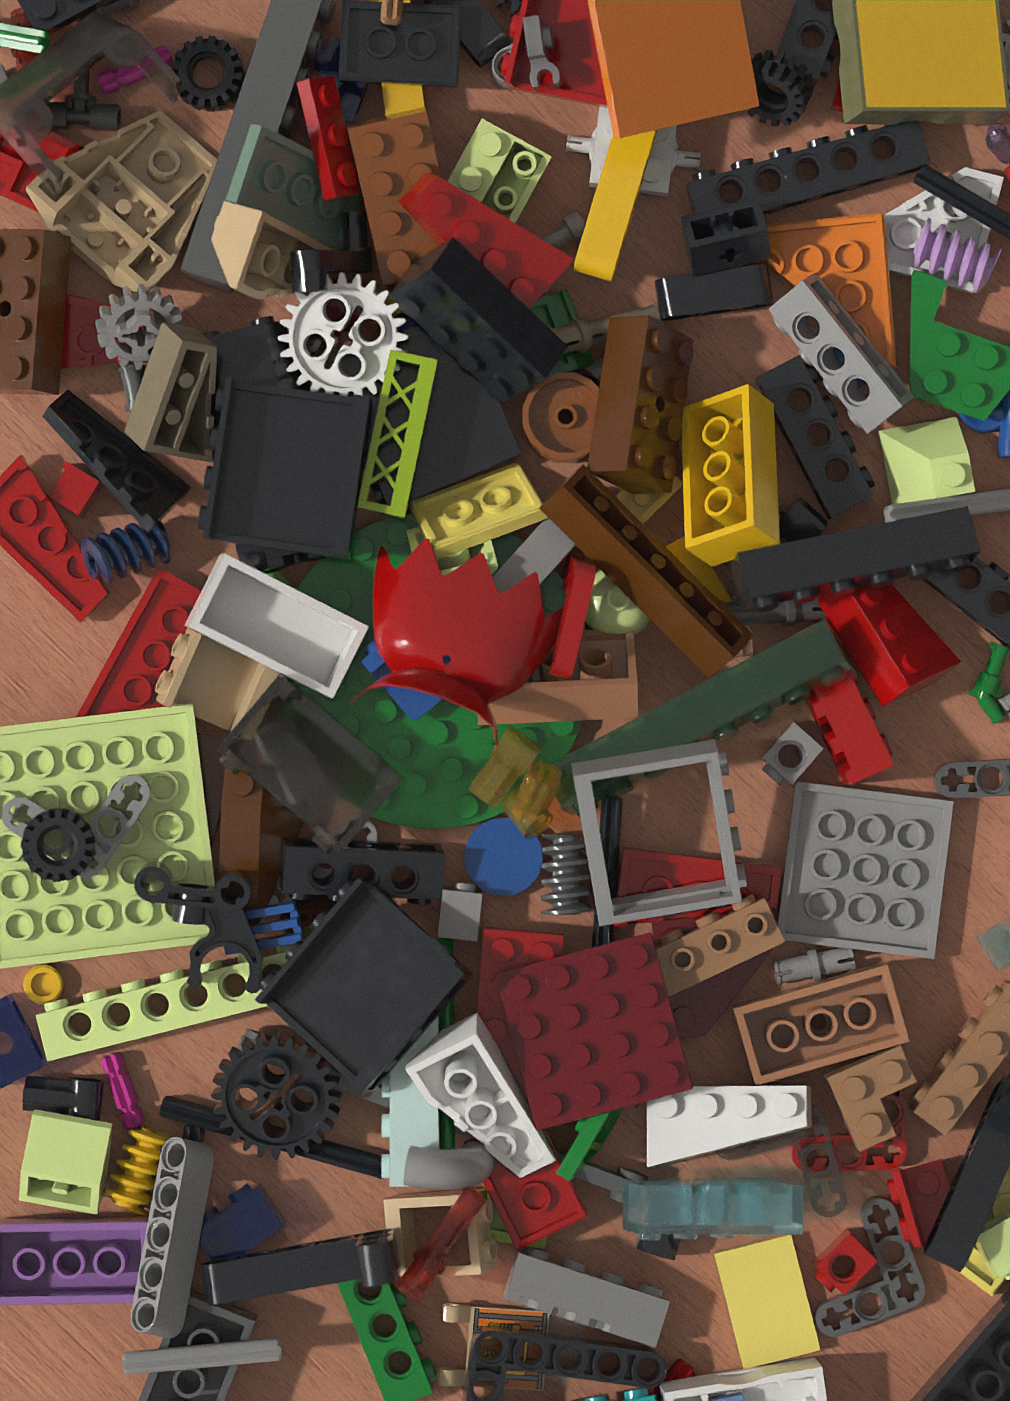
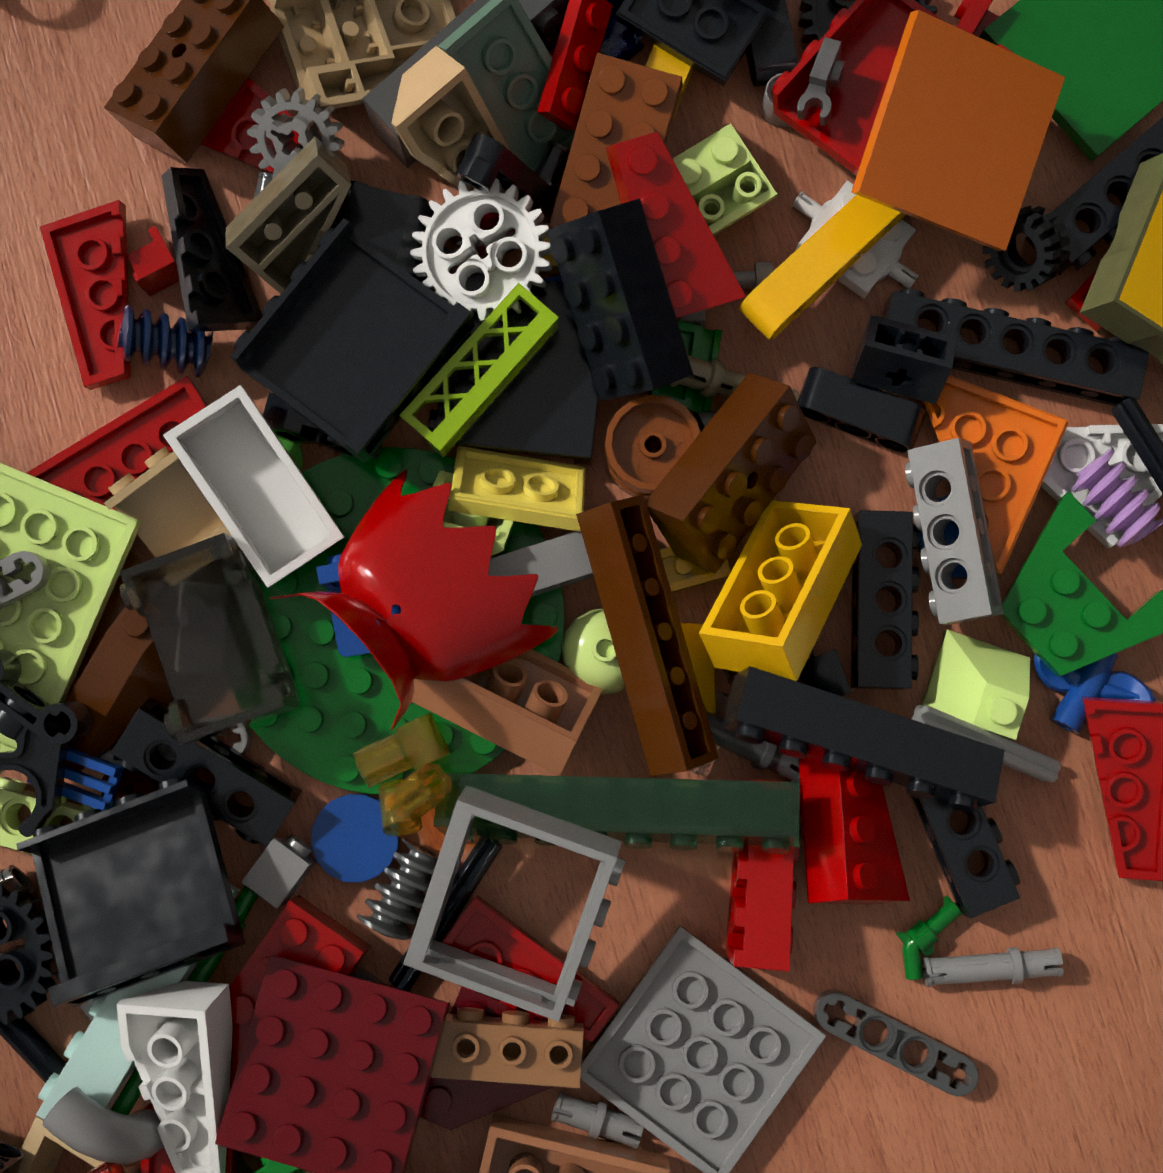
camera: 30 degrees right, 5 degrees down
red beam [550,554,596,679] -> none
light grey brick [760,722,824,785] -> none

